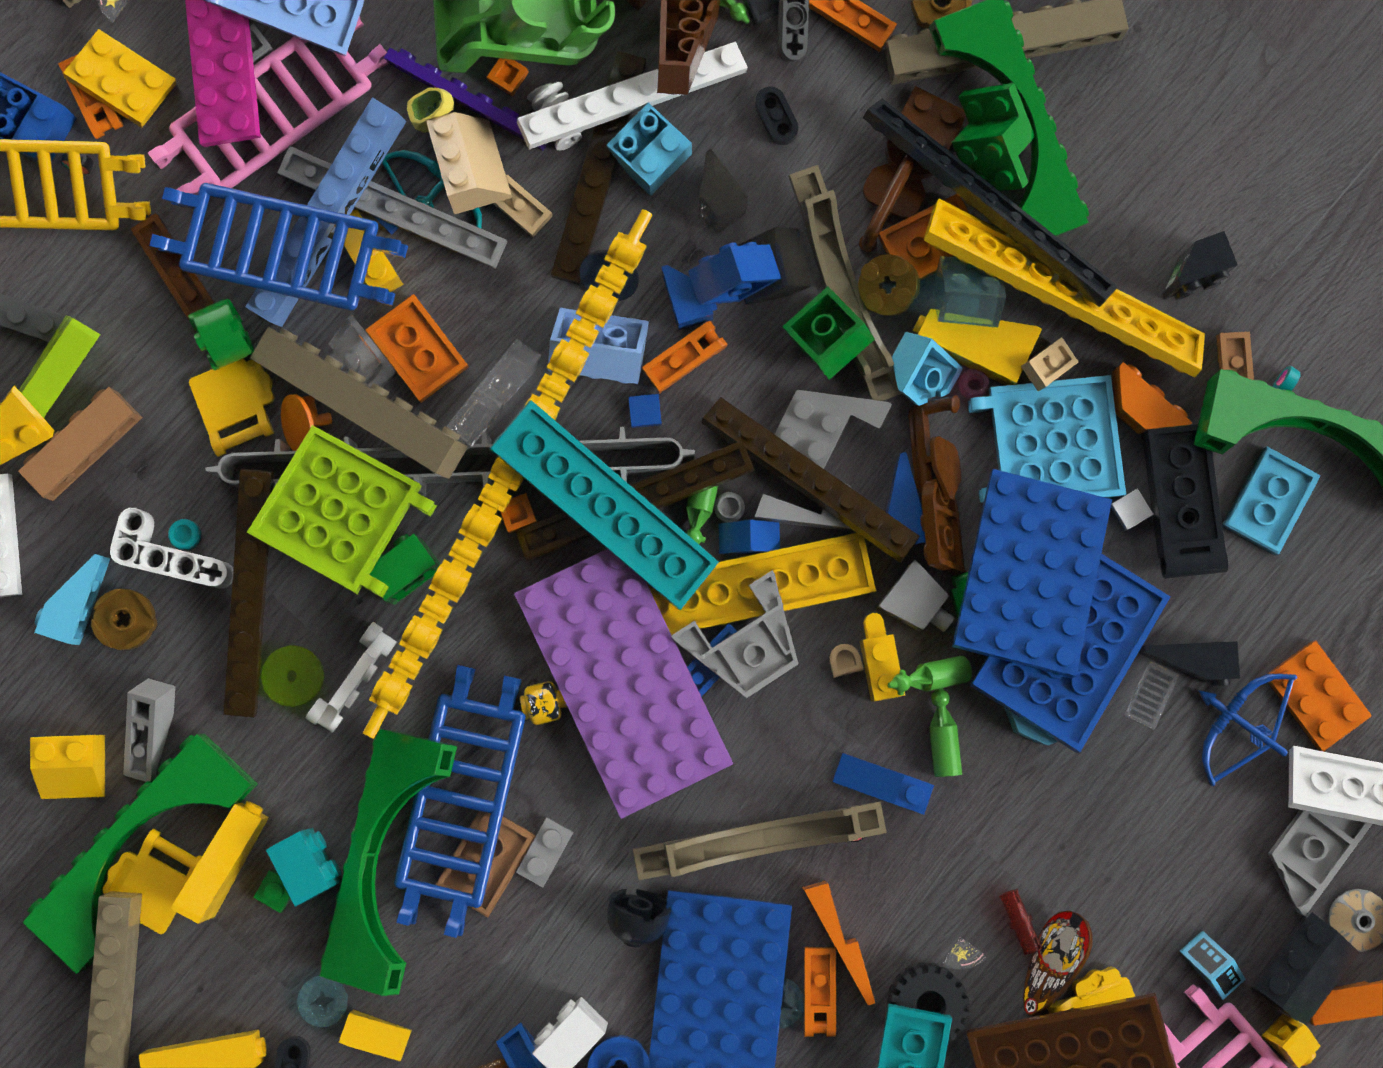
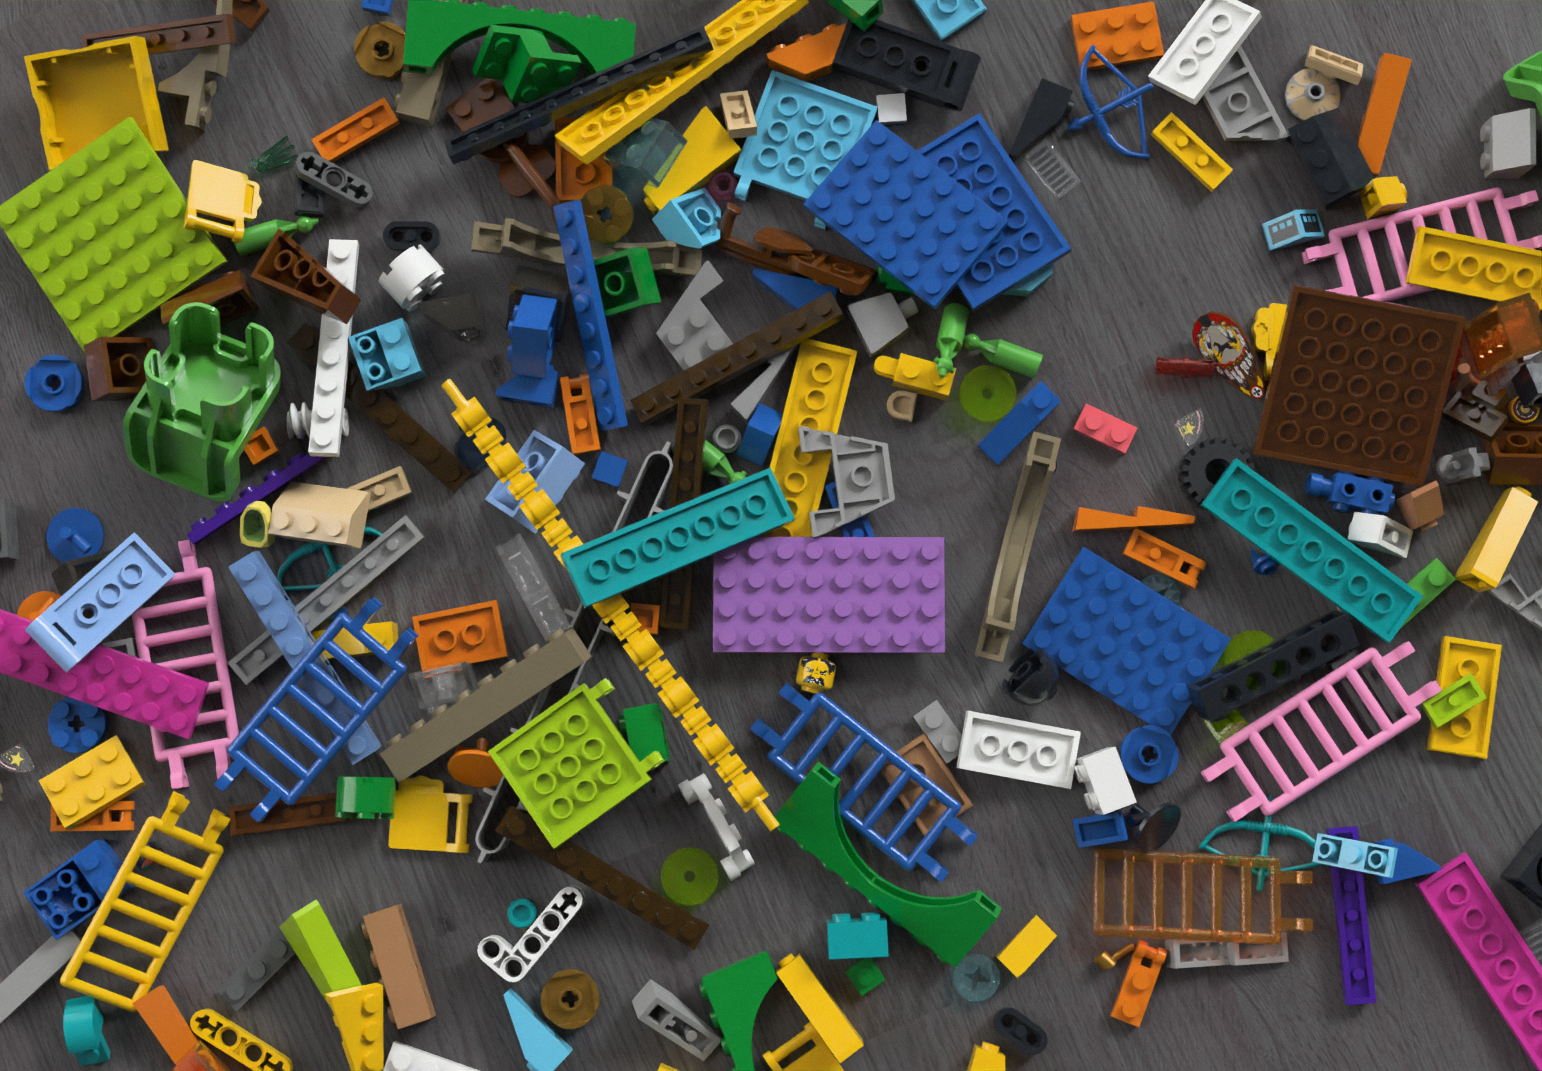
camera: 60 degrees left, 0 degrees up
none -> blue plate [48,697,109,753]
none -> white brick [379,245,445,312]
none -> blue plate [553,200,628,431]
none -> white plate [956,711,1081,789]
none -> clear neon green plate [959,365,1016,422]
none -> coral plate [1073,404,1137,455]
none -> yellow plate [1151,112,1233,192]

